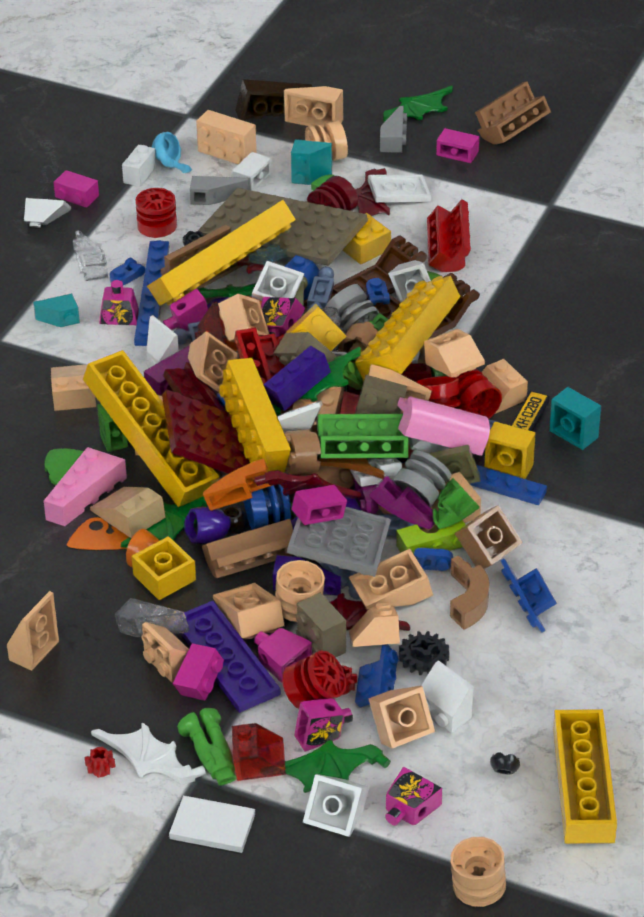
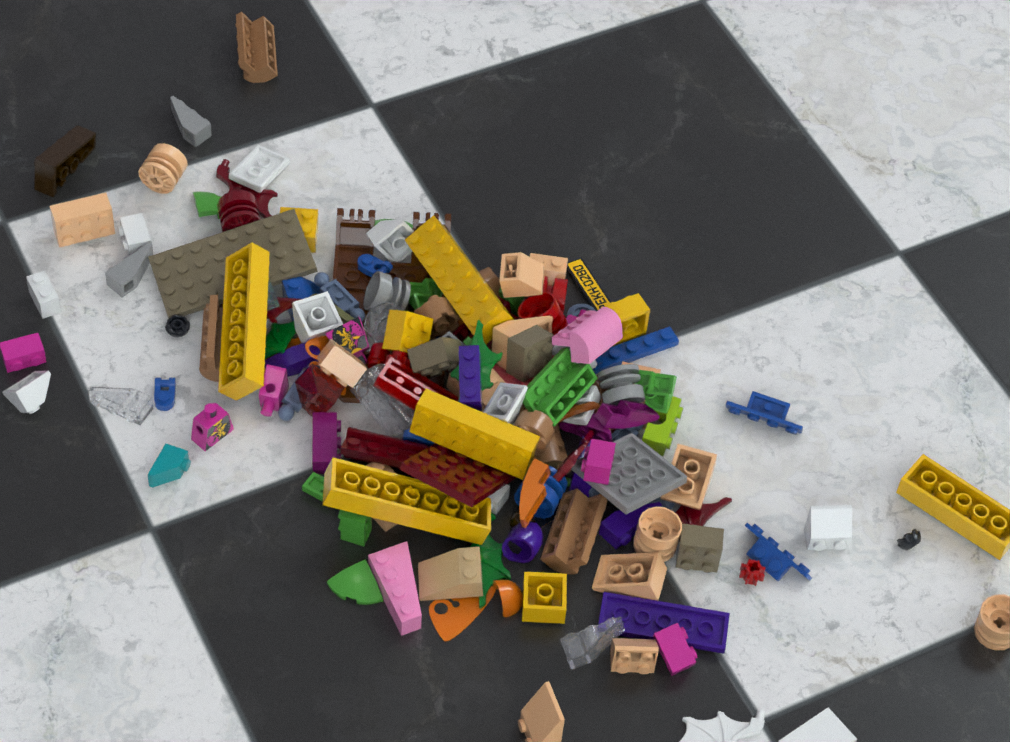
camera: 55 degrees left, 10 degrees up
light nougat slope [51,364,96,411] -> none
blue plate [134,240,170,346] -> none
red wheel [135,187,177,238] -> none
white slope [146,316,179,368] -> none
medium azure hair [151,132,192,173] -> none
bright green piece [177,708,237,786] -> none
light nougat slope [188,331,238,393] -> none
clear red slope [232,723,286,781] -> none
dark pink torso [254,628,312,682] -> none
green animal [260,740,391,793] -> none
red wheel [282,650,346,709] -> none
light nougat slope [284,86,343,128] -> none
teal slope [291,139,332,185] -> none
dark pink torso [294,698,353,751] -> none
white slope [303,774,369,837] -> none
light nougat slope [349,603,400,647] -> none
light nougat slope [368,686,435,748] -> none
green animal [383,85,453,122] -> none
torso [385,767,443,826] -> none
black gear [399,631,450,675] -> none
blue plate [414,548,454,571] -> none
red brick [427,199,471,272] -> none
olive plate [428,445,480,484] -> none
dark pink brick [436,128,479,163] -> none
medium nougat arch [450,555,489,630] -> none
medium nougat brick [454,505,523,569] -> none
teal brick [549,387,601,450] -> none

